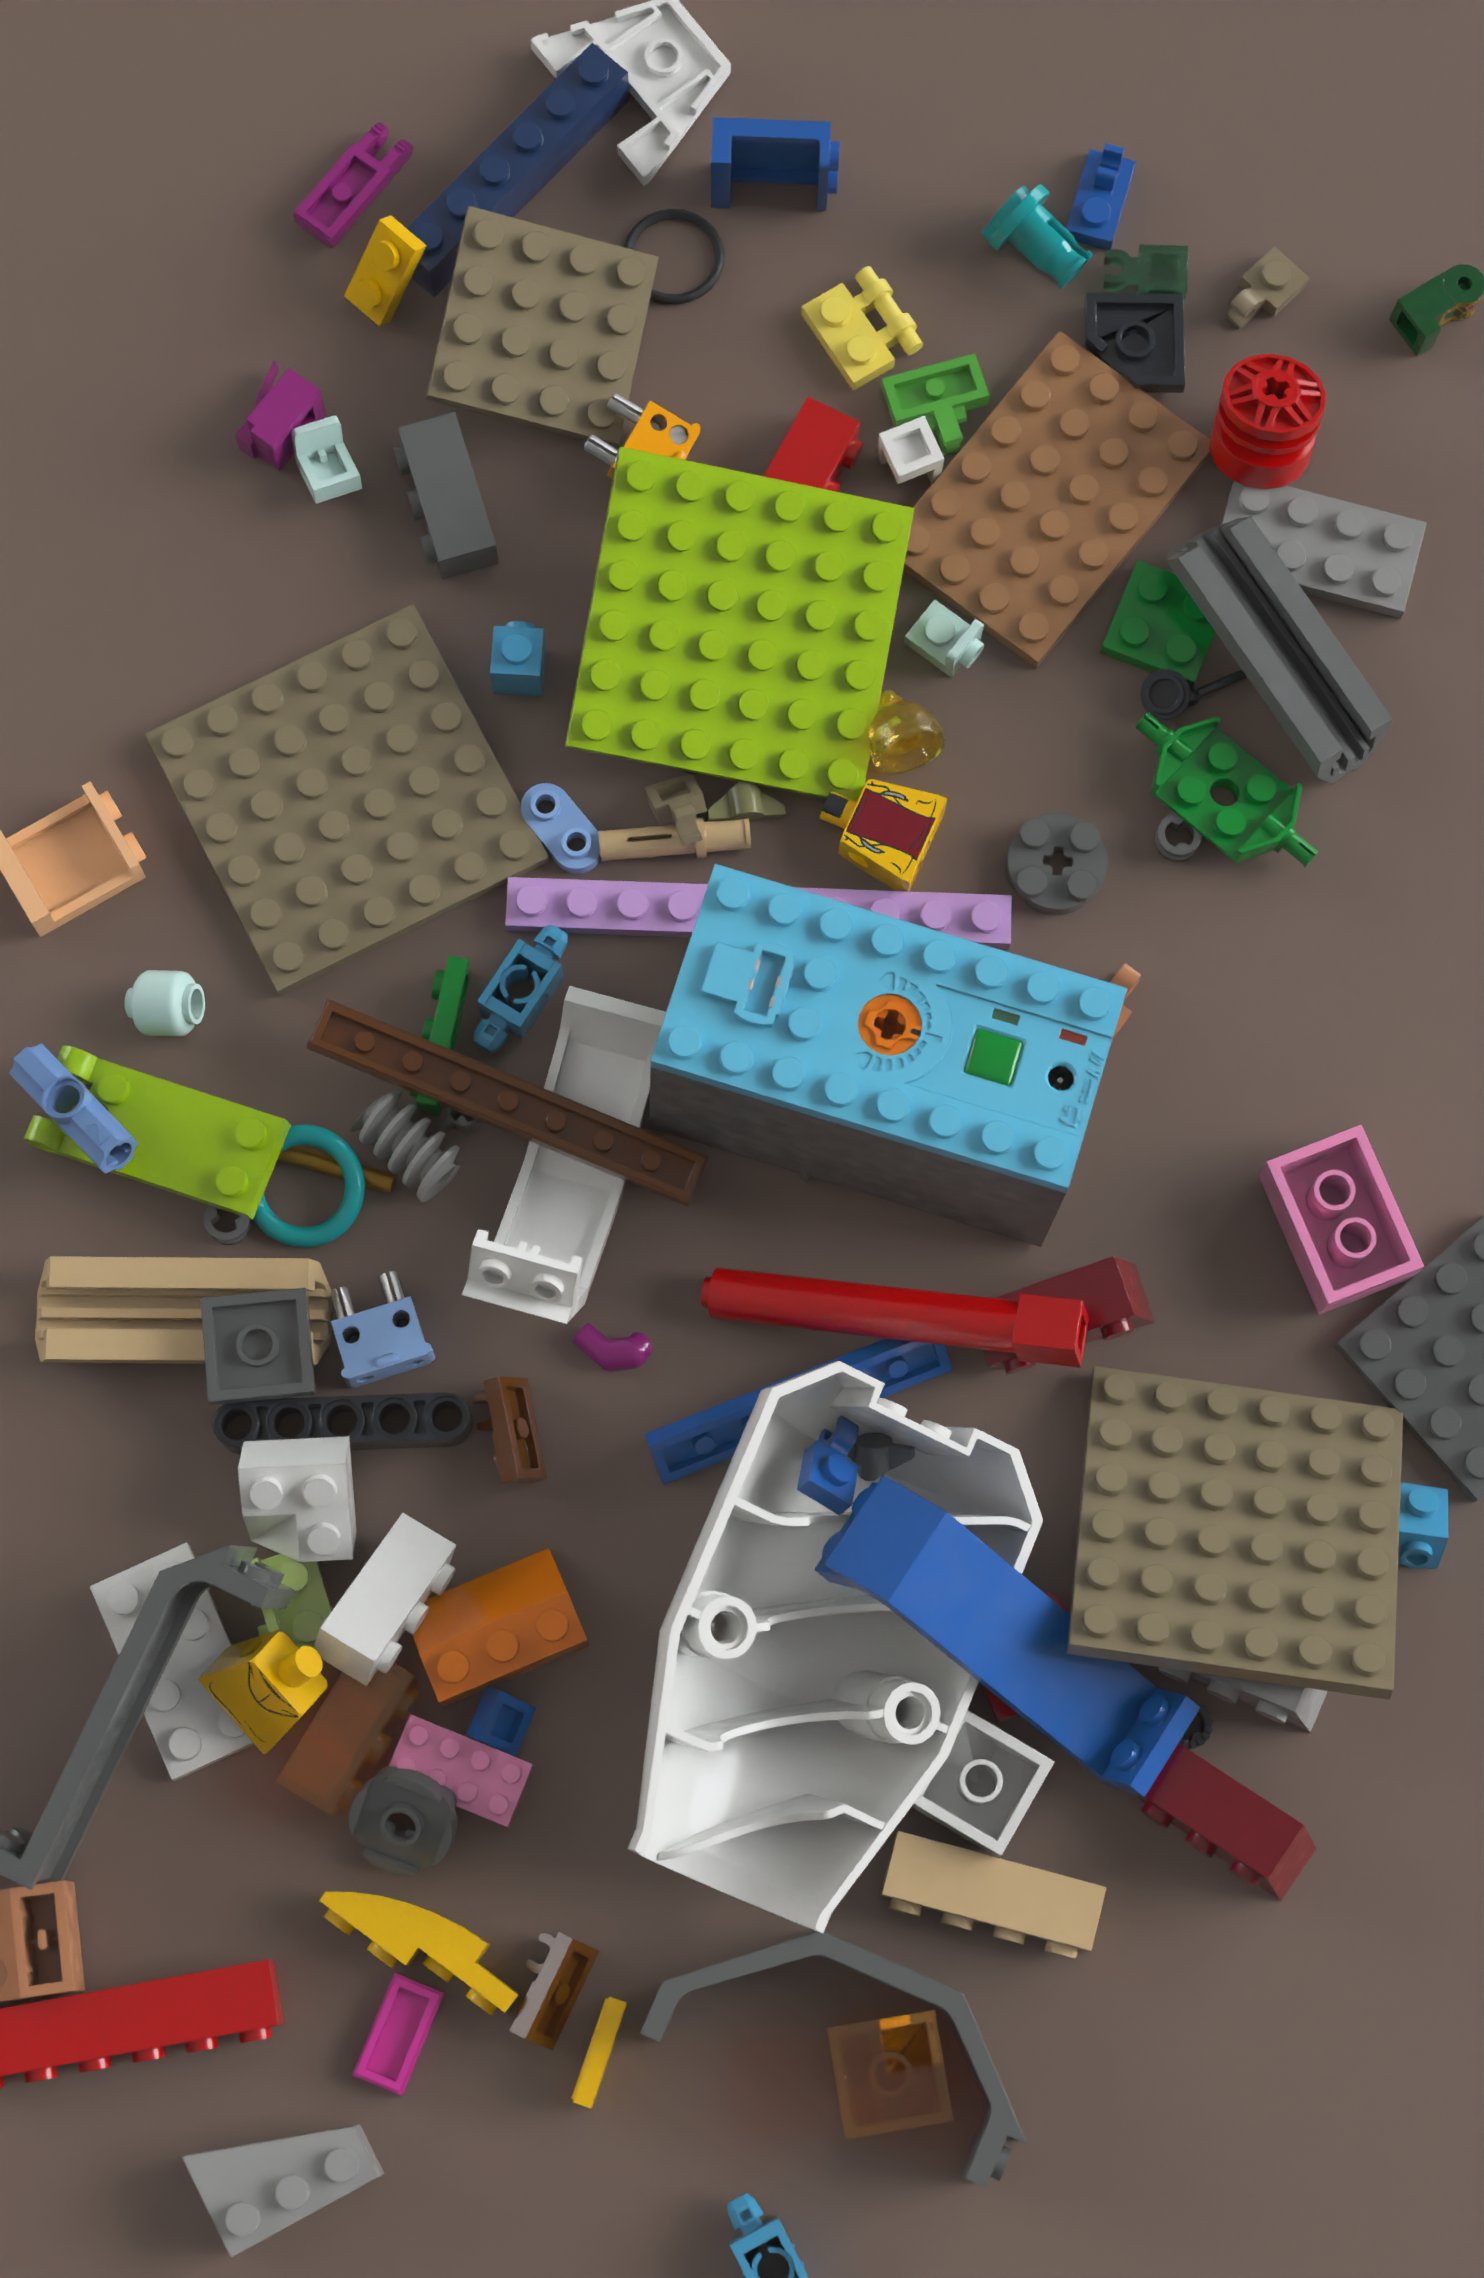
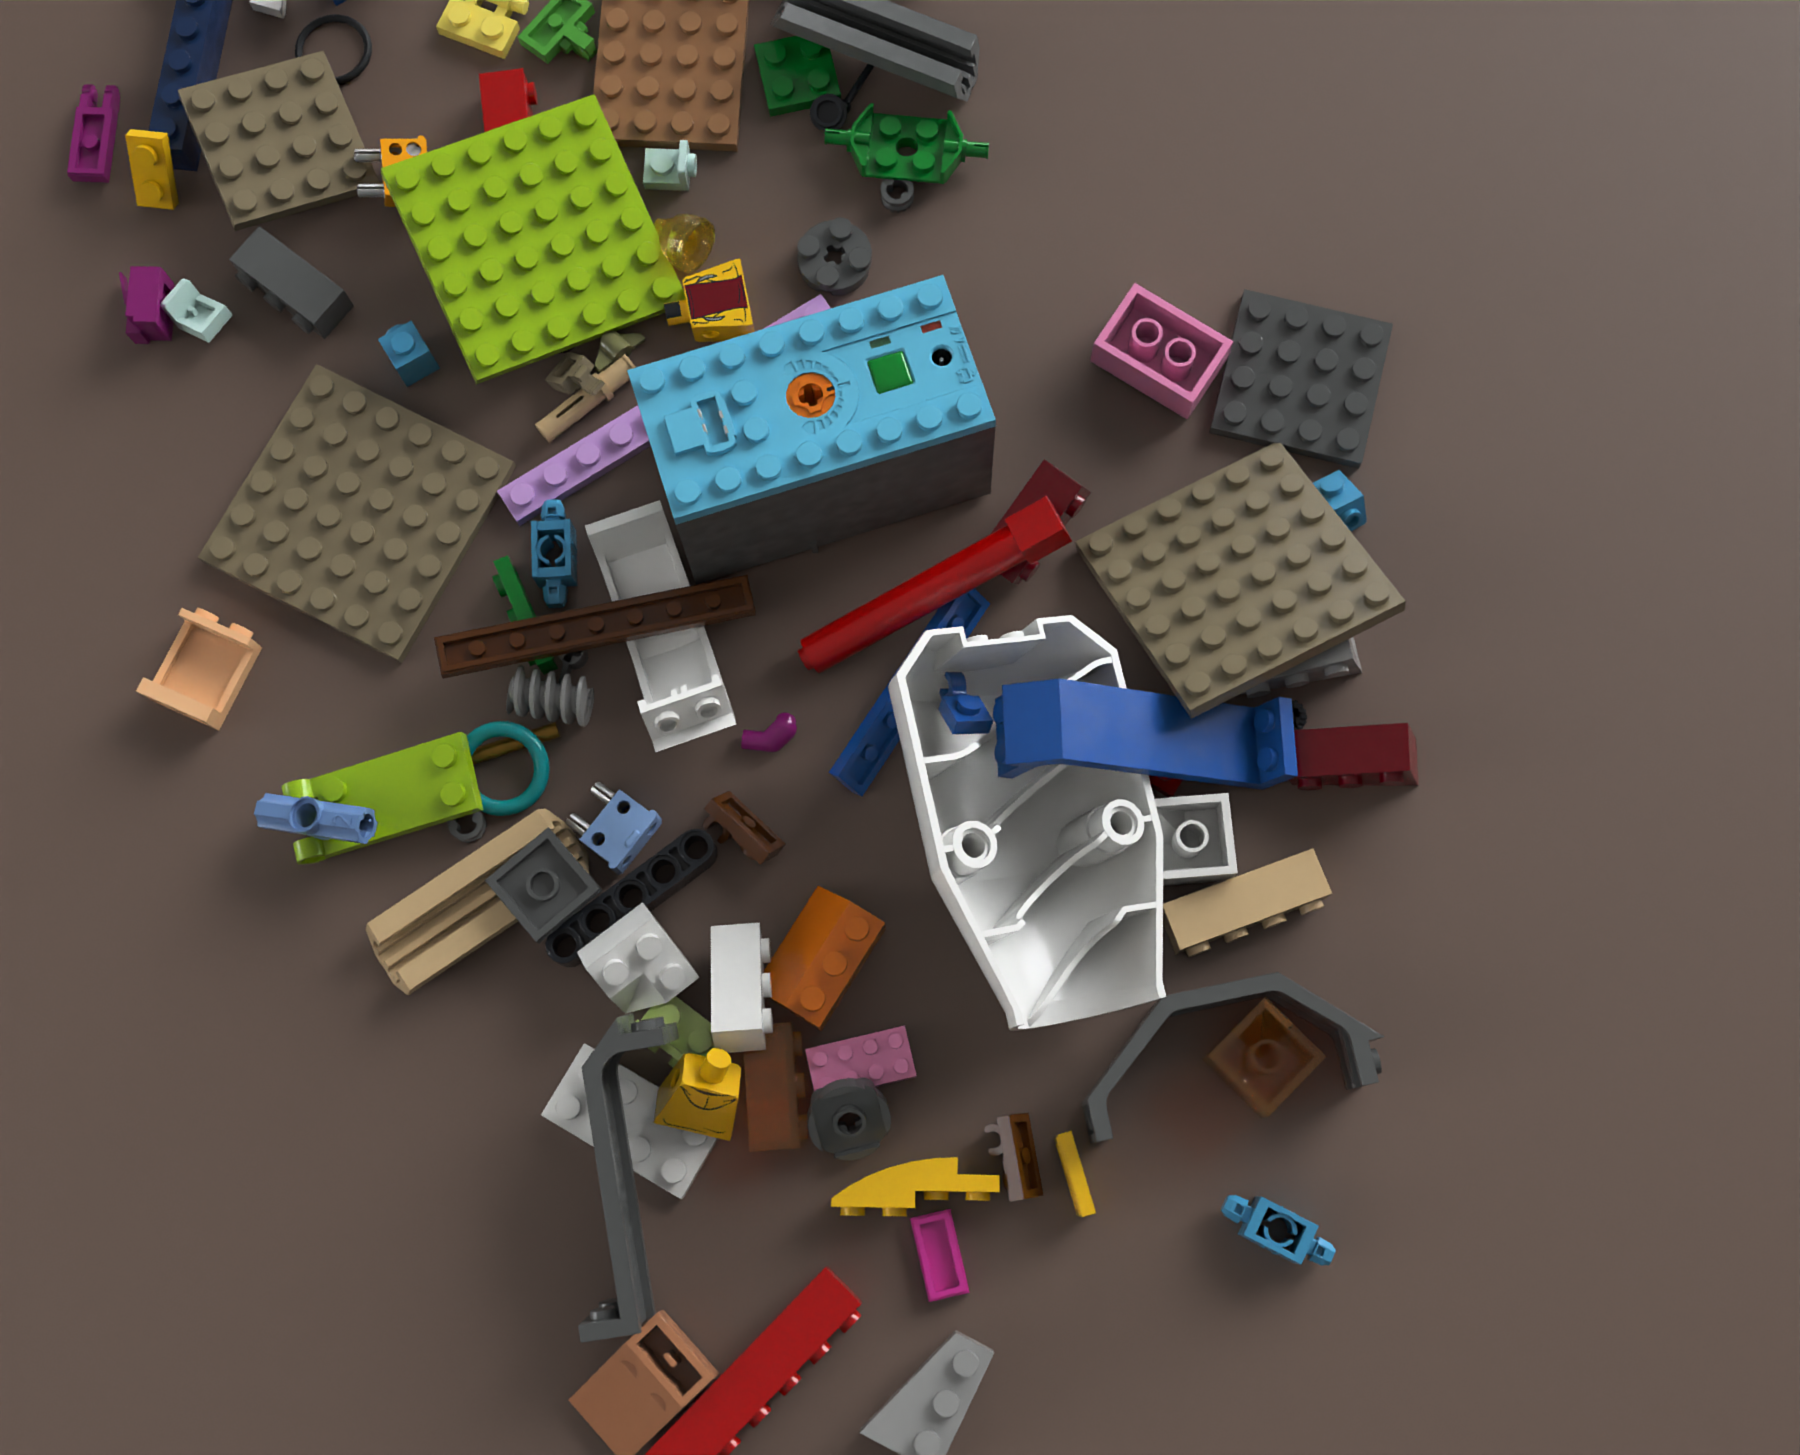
camera: 30 degrees left, 0 degrees up
light aqua head [125,970,205,1037] -> none
blue plate [466,1686,536,1757] -> none
light blue plate [521,783,601,874] -> none
dark grey piece [847,1432,915,1481] -> none
white panel [877,416,944,484] -> none

